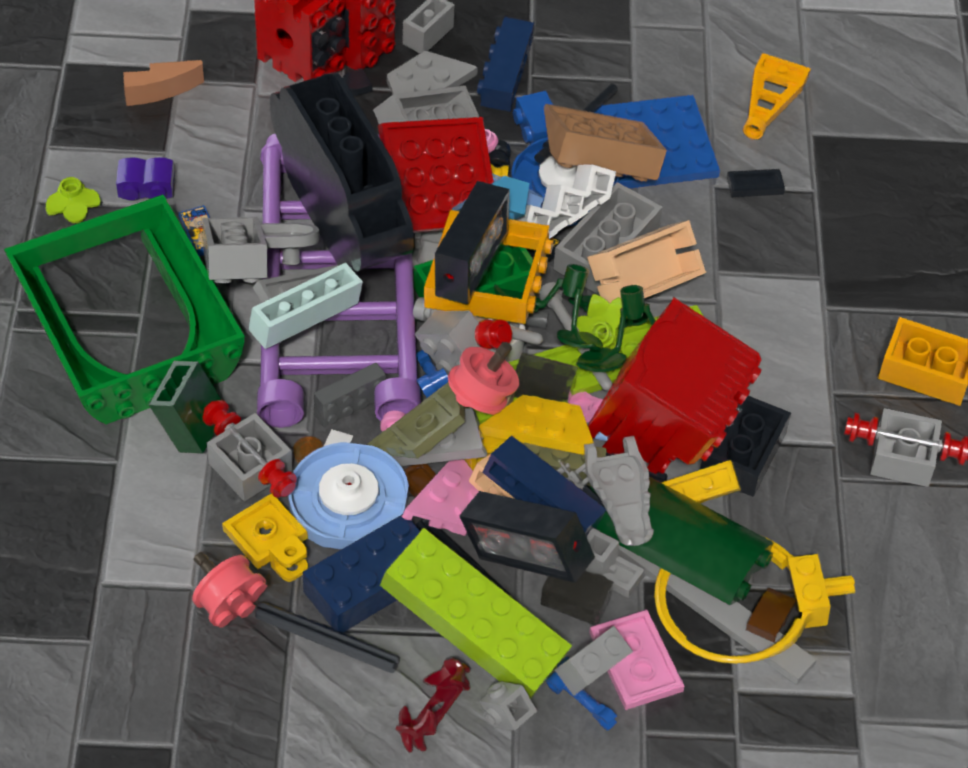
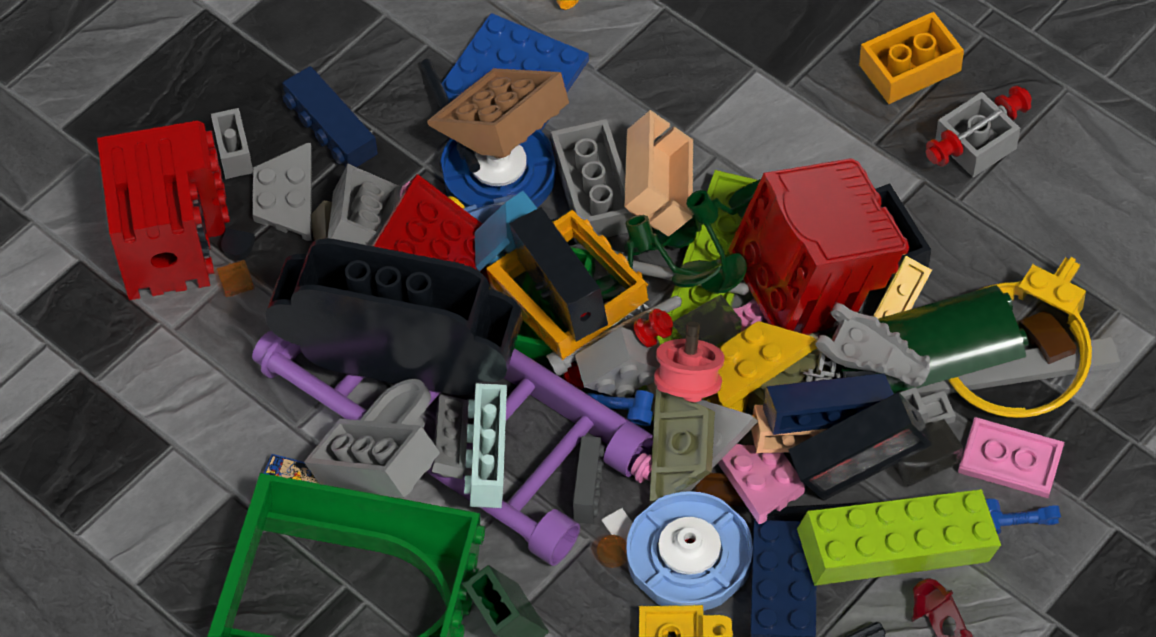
camera: 45 degrees left, 5 degrees up
lime plate [45,177,100,223] -> none
dark purple brick [116,157,175,200] -> none
nougat slope [123,60,204,106] -> none
light grey brick [202,400,297,502] -> none
light grey brick [479,682,537,731] -> none
blue brick [513,91,553,145] -> none
white brick [516,165,616,239] -> none
light grey brick [555,626,633,696] -> none
lime plate [577,294,622,348] -> none
black tile [727,169,785,198] -> none

